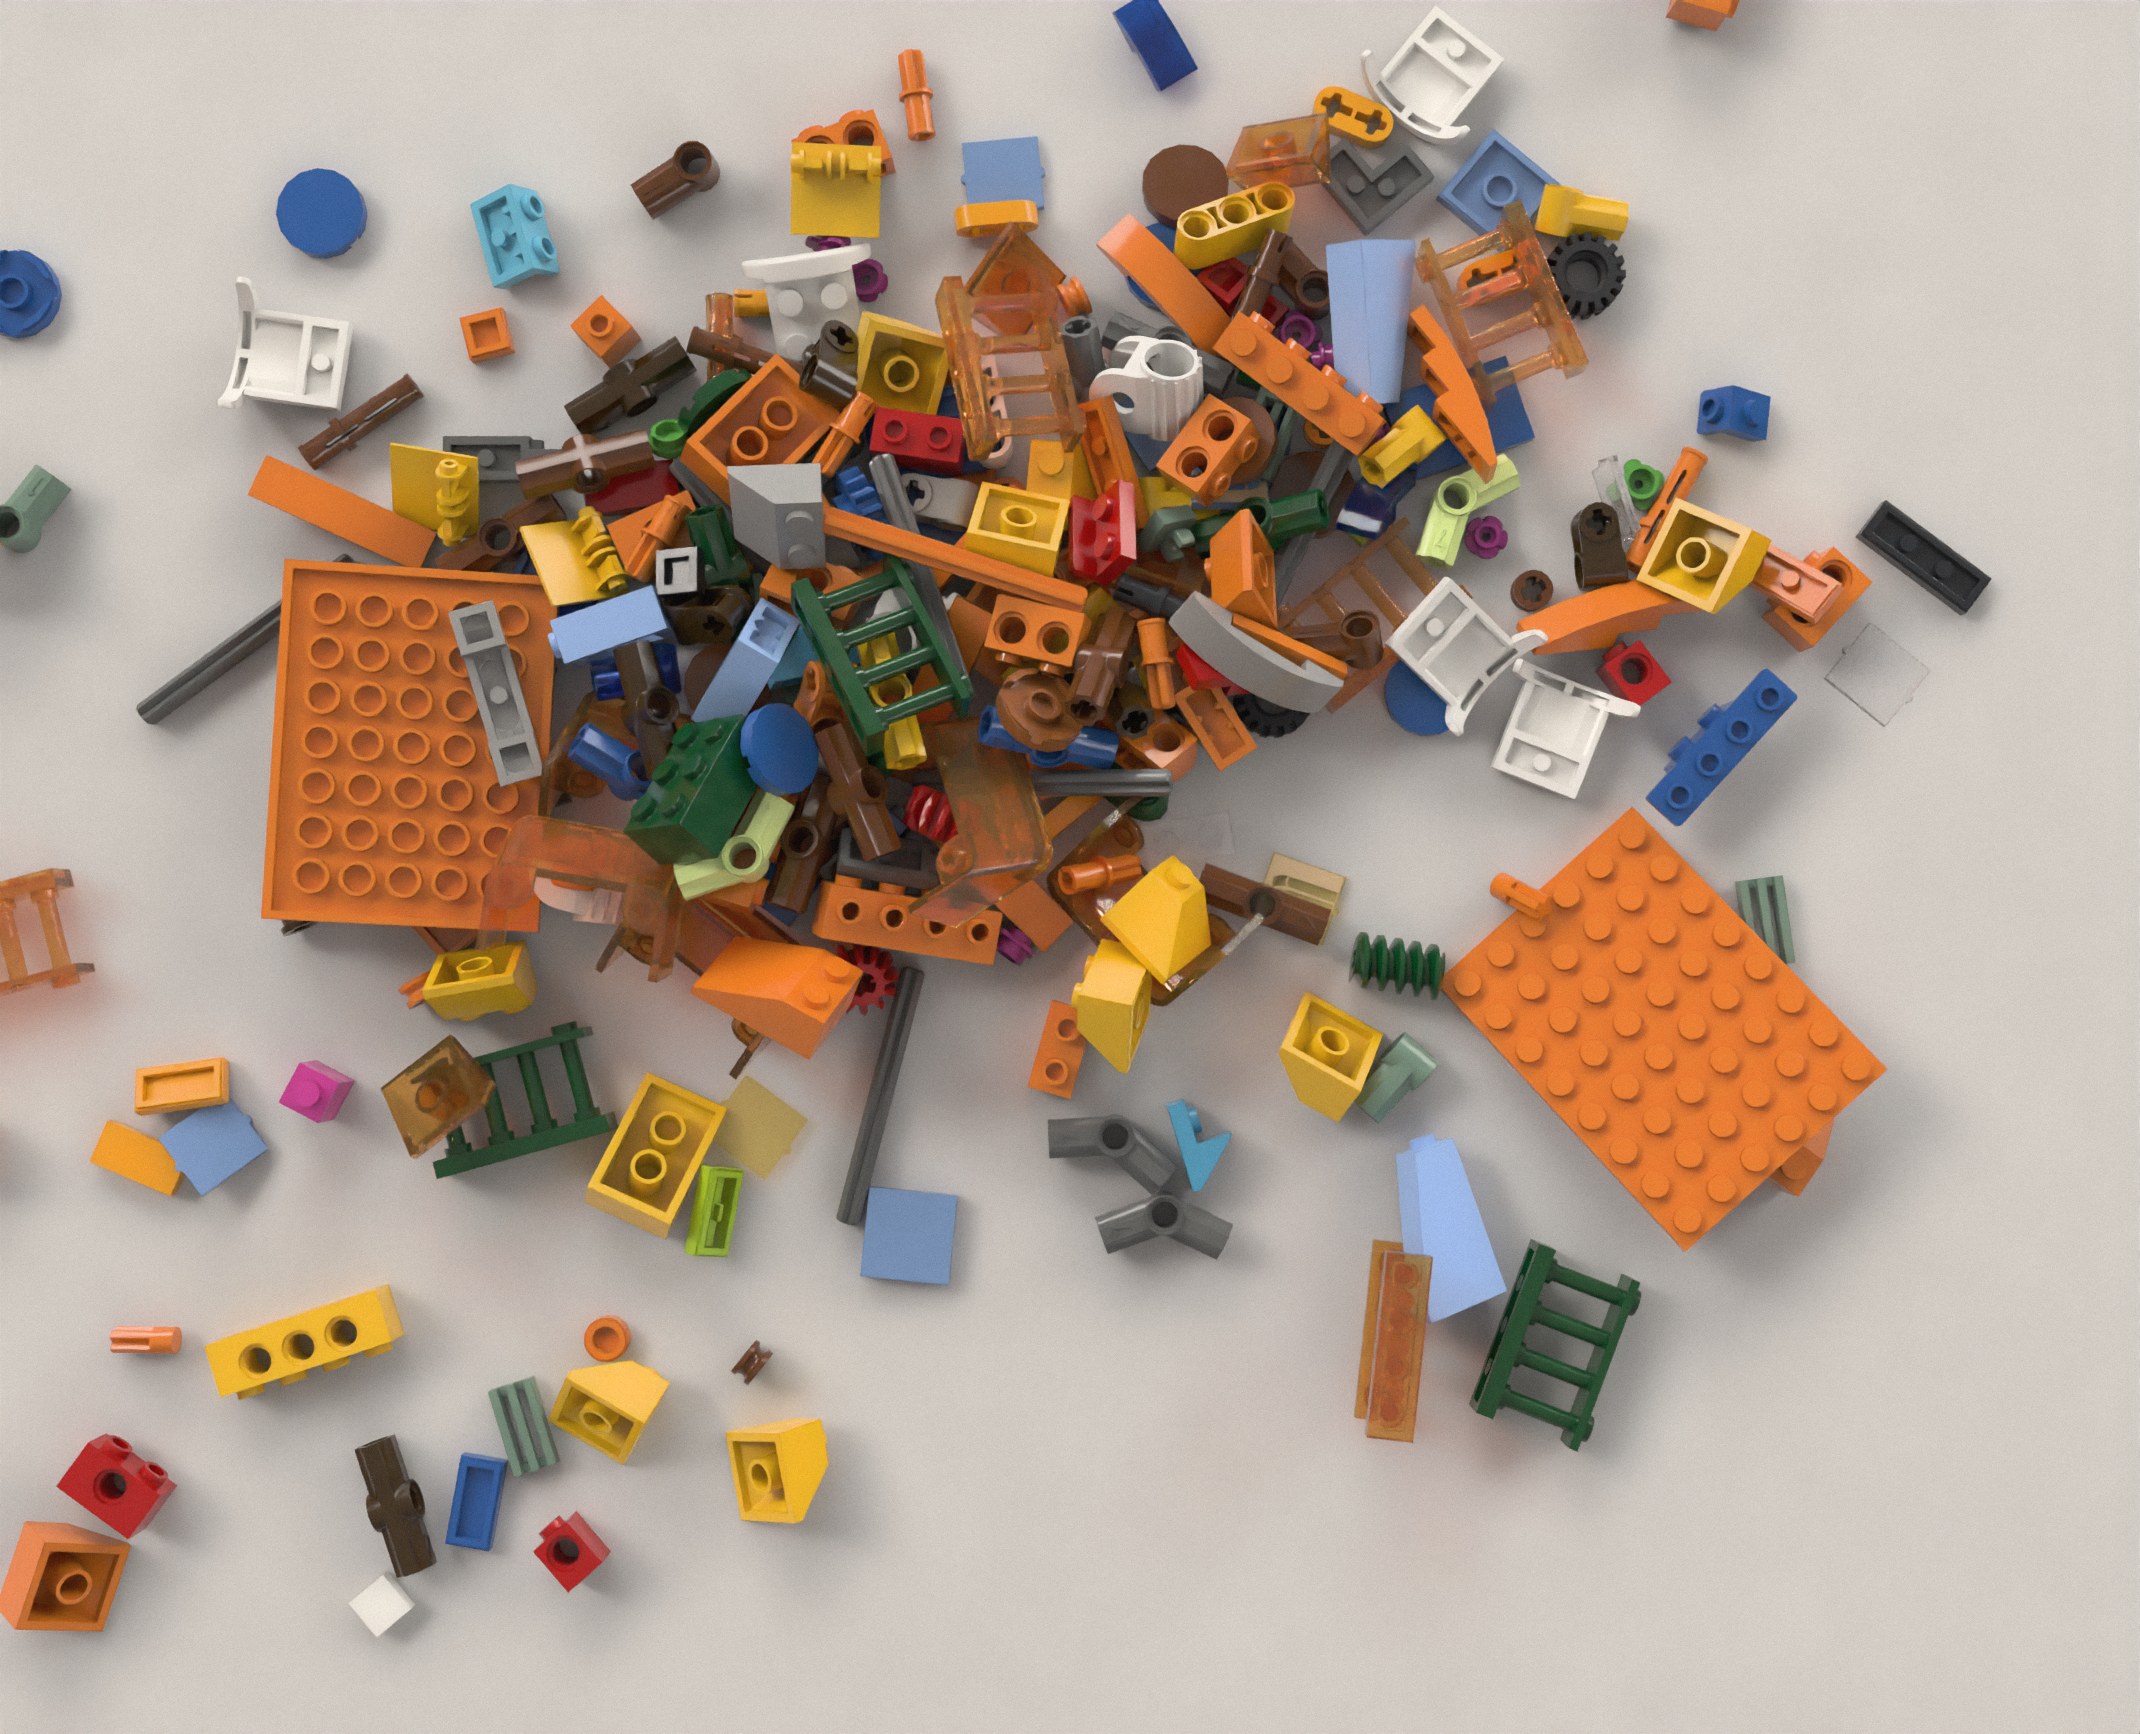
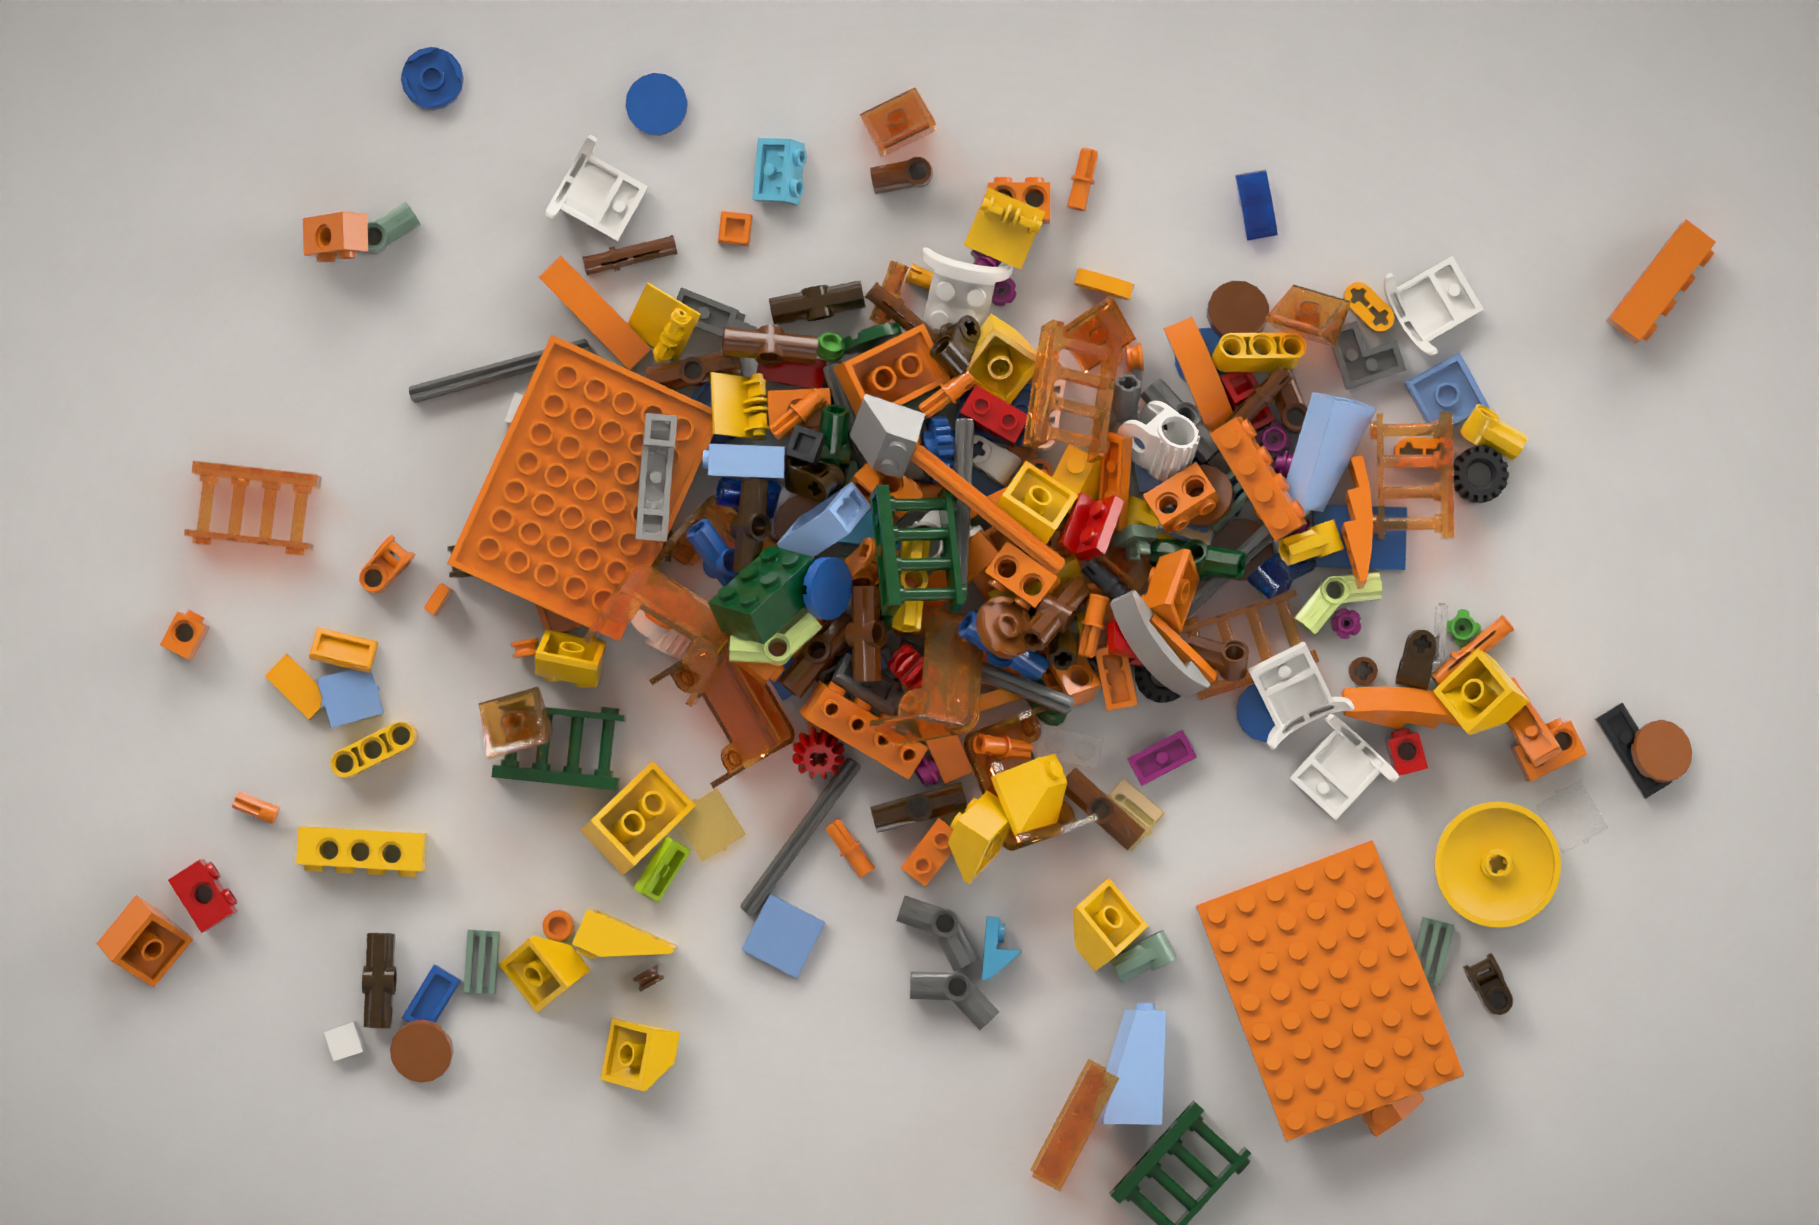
camera: 25 degrees right, 0 degrees up
dark pink brick [279,1060,355,1123] -> none
red brick [533,1511,611,1593] -> none
orange brick [570,295,642,369] -> none
orange slope [690,936,864,1060] -> none
medium blue piece [961,136,1045,210] -> none
dark green piece [1349,932,1445,1000] -> none
orange piece [1490,873,1553,921] -> none
blue bracket [1646,668,1797,827] -> none
blue bracket [1697,385,1771,442] -> none
none -> yellow beam [330,722,418,778]
none -> orange piece [359,535,416,594]
none -> dark orange tile [390,1019,454,1082]
none -> orange tile [424,583,454,616]
none -> yellow slope [572,908,677,960]
none -> orange axle [826,819,876,879]
none -> clear orange slope [859,87,936,158]
none -> dark brown piece [870,782,967,833]
none -> magenta plate [1127,730,1197,786]
none -> yellow dish [1434,801,1561,928]
none -> dark brown piece [1463,953,1513,1015]
none -> dark orange tile [1631,720,1692,783]

